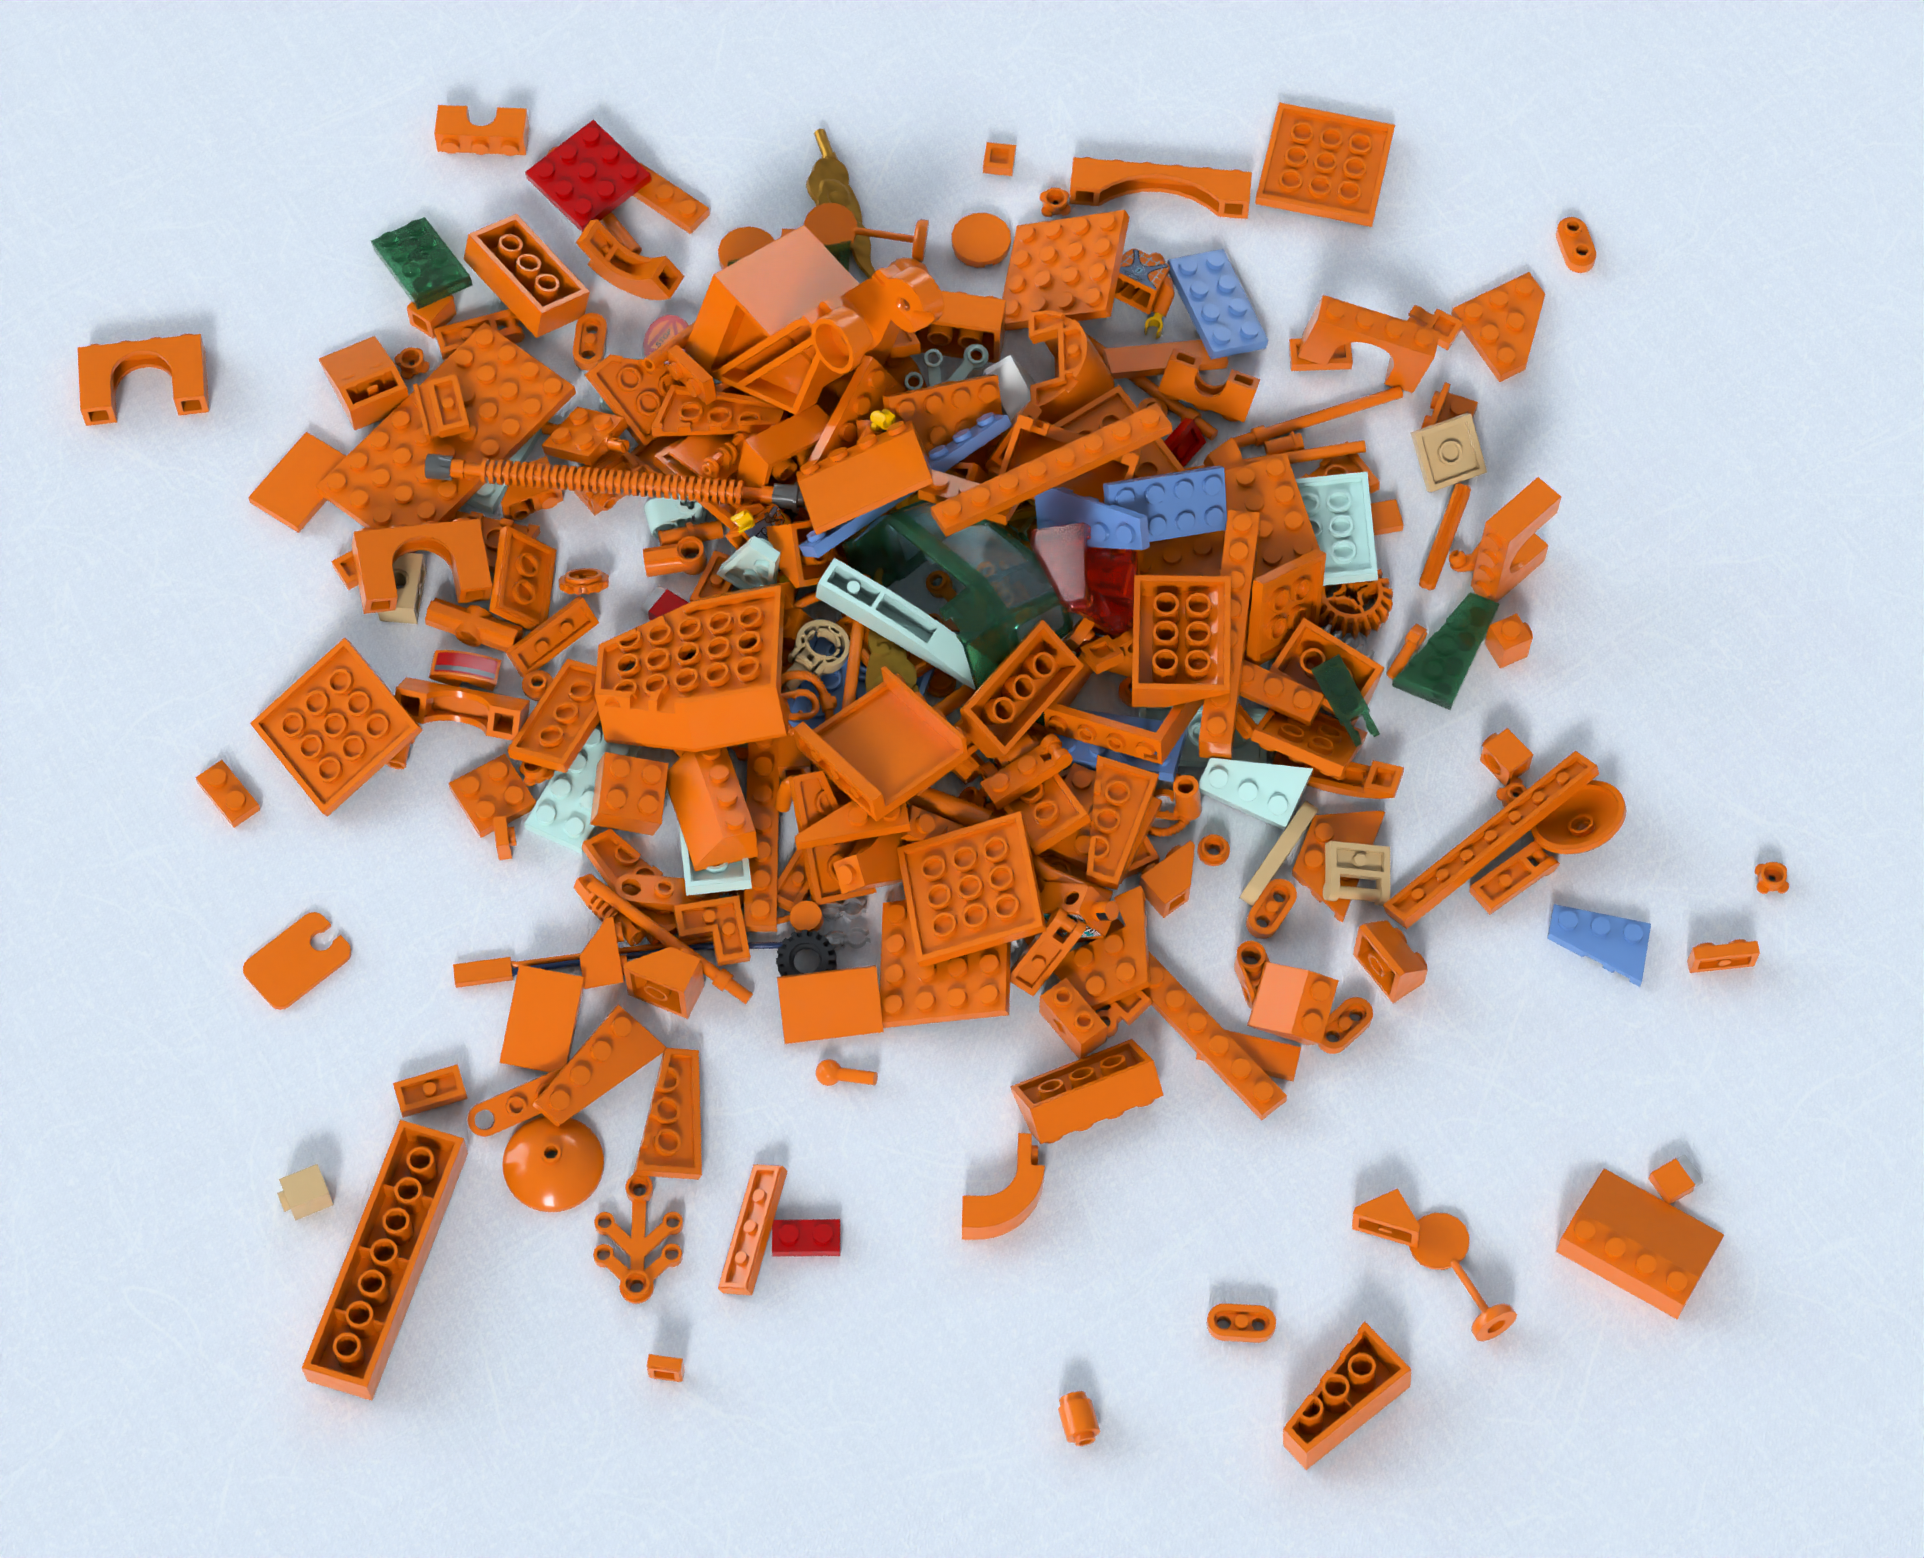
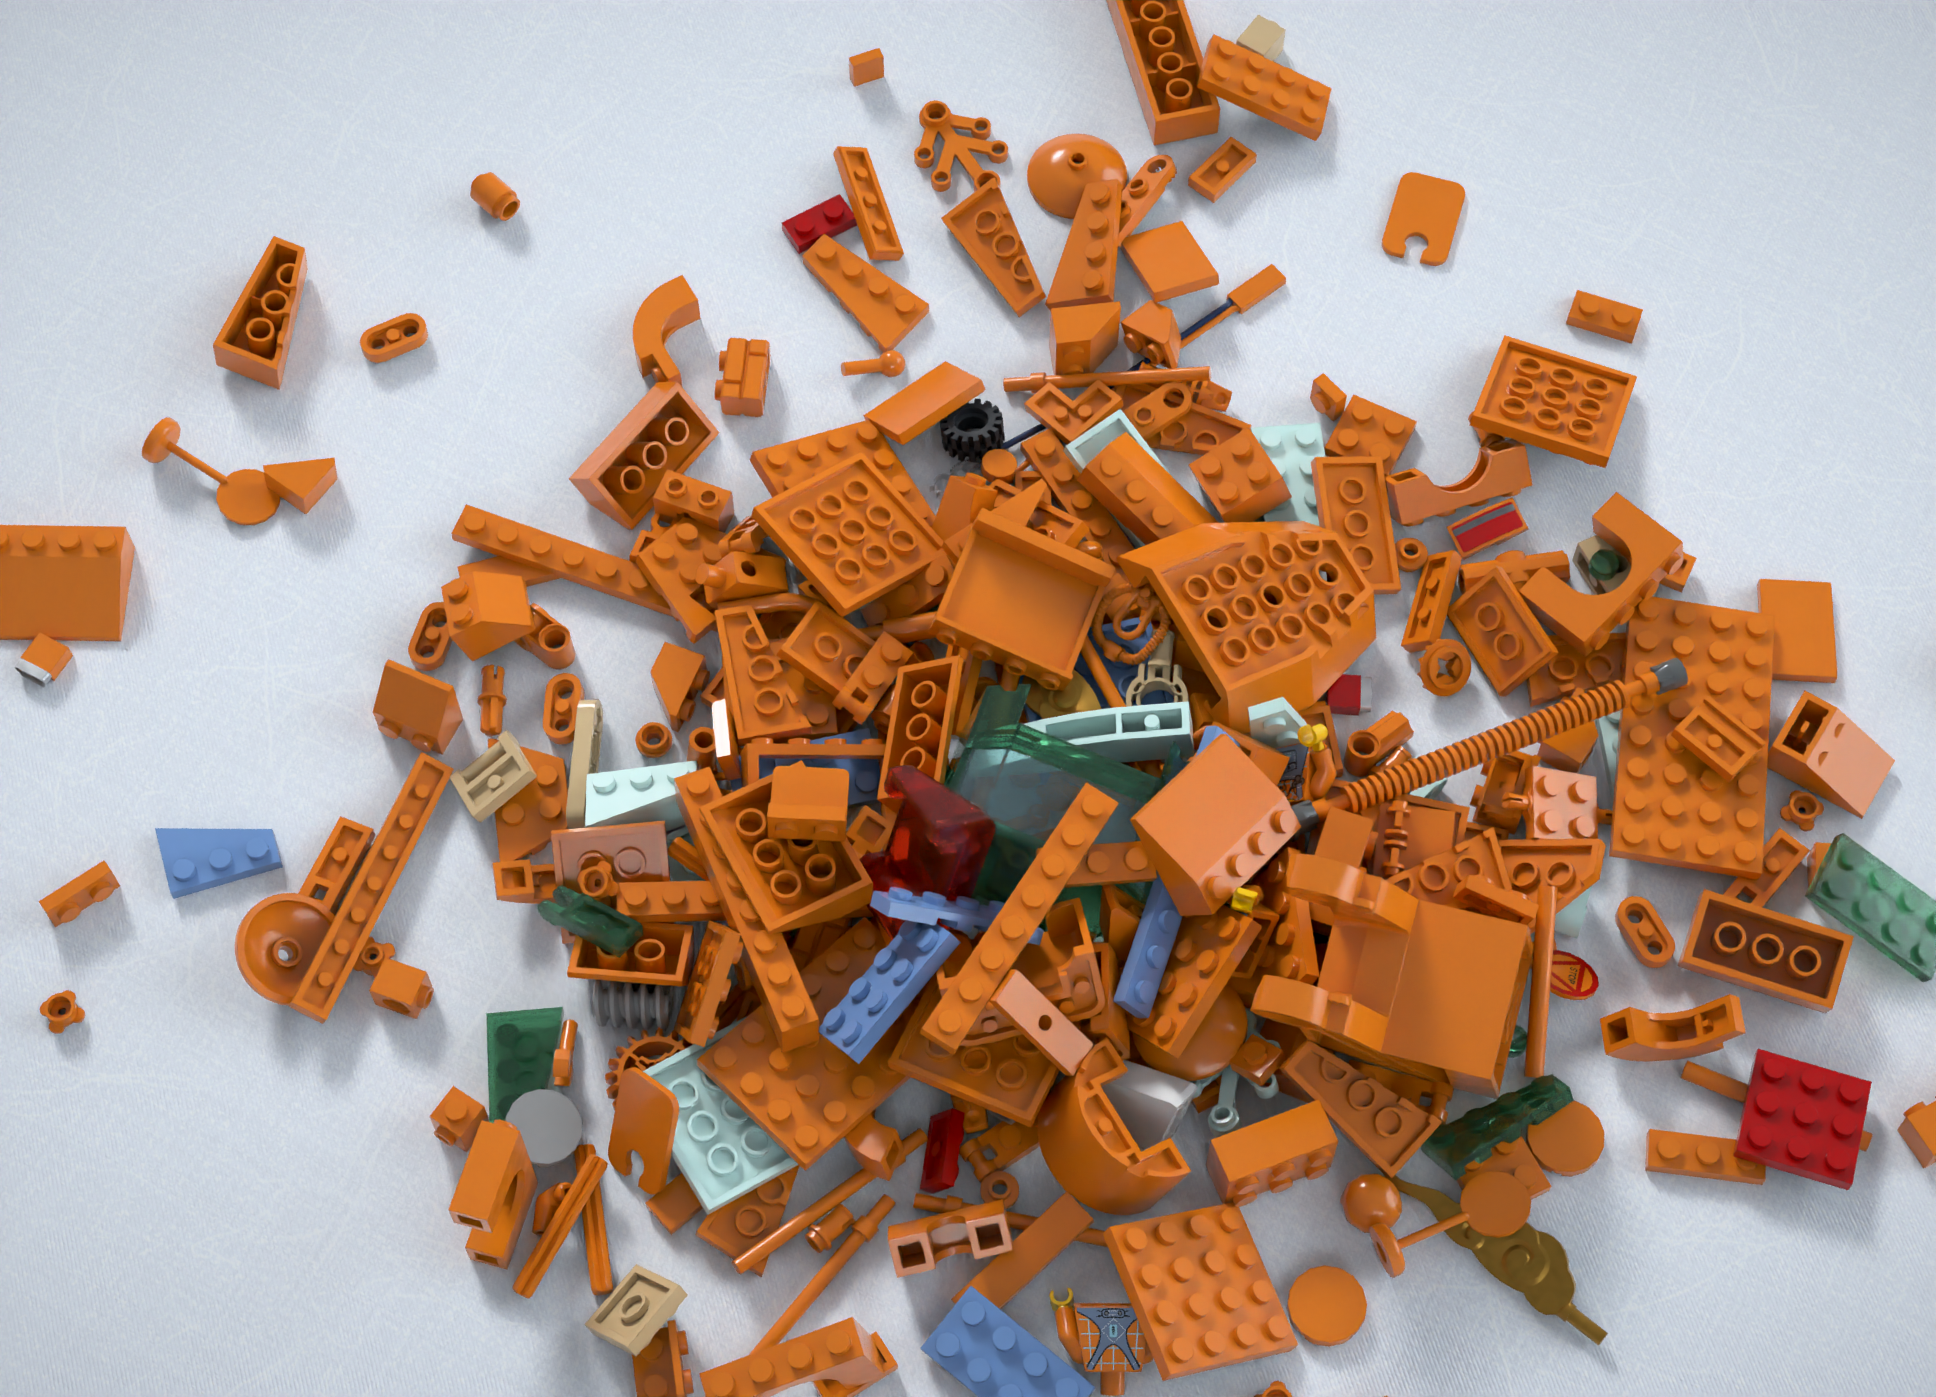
camera: 150 degrees right, 0 degrees up
none -> orange axle [477,665,507,737]
none -> light grey tile [505,1089,583,1168]
none -> orange axle [512,1154,608,1298]
none -> orange plate [577,861,620,905]
none -> orange piece [608,1067,679,1195]
none -> tile [712,699,741,781]
none -> orange brick [715,338,771,417]
none -> orange bracket [767,766,849,841]
none -> orange wing [802,234,929,353]
none -> orange tile [989,969,1094,1076]
none -> orange plate [1197,34,1332,141]
none -> orange plate [1229,1034,1285,1086]
none -> clear green hinge [1588,549,1619,581]

